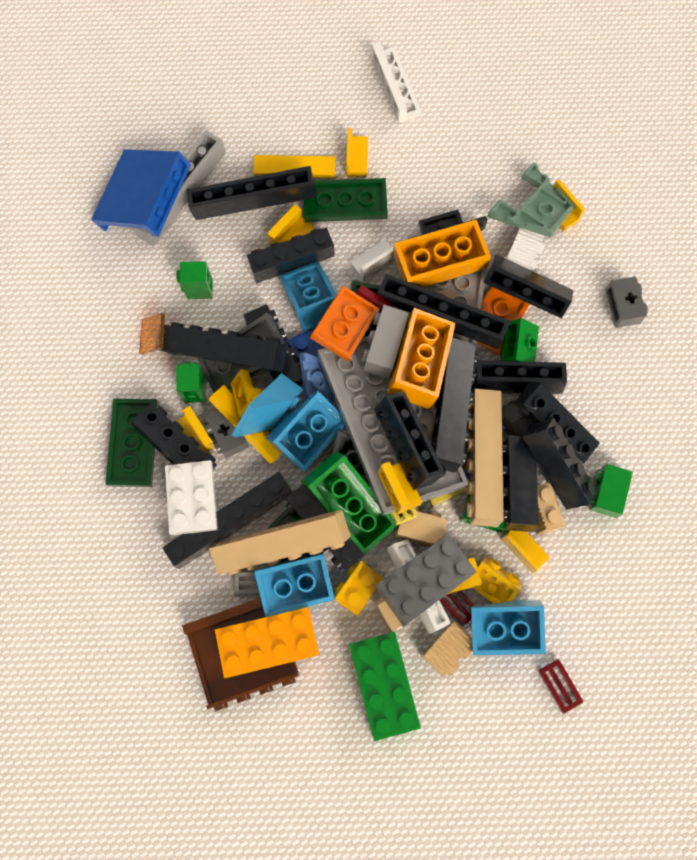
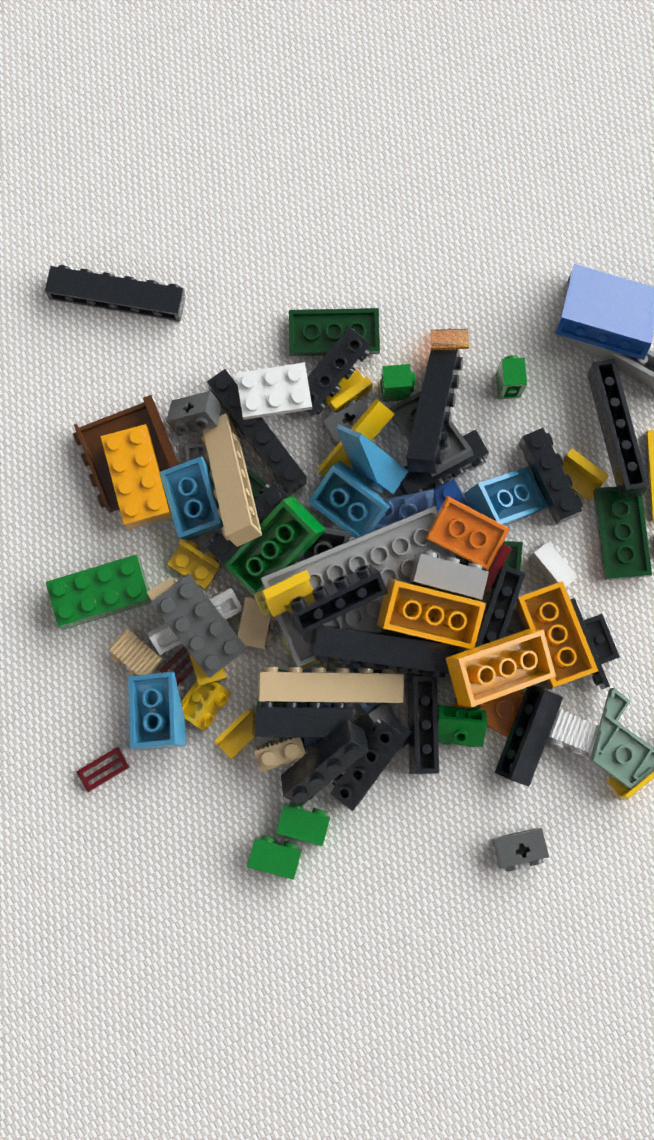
camera: 85 degrees right, 5 degrees up
yellow slope [231,369,264,418] -> none
none -> black brick [45,265,186,322]
none -> dark grey brick [166,391,222,436]
none -> green brick [247,834,302,880]
none -> light orange brick [446,629,556,707]

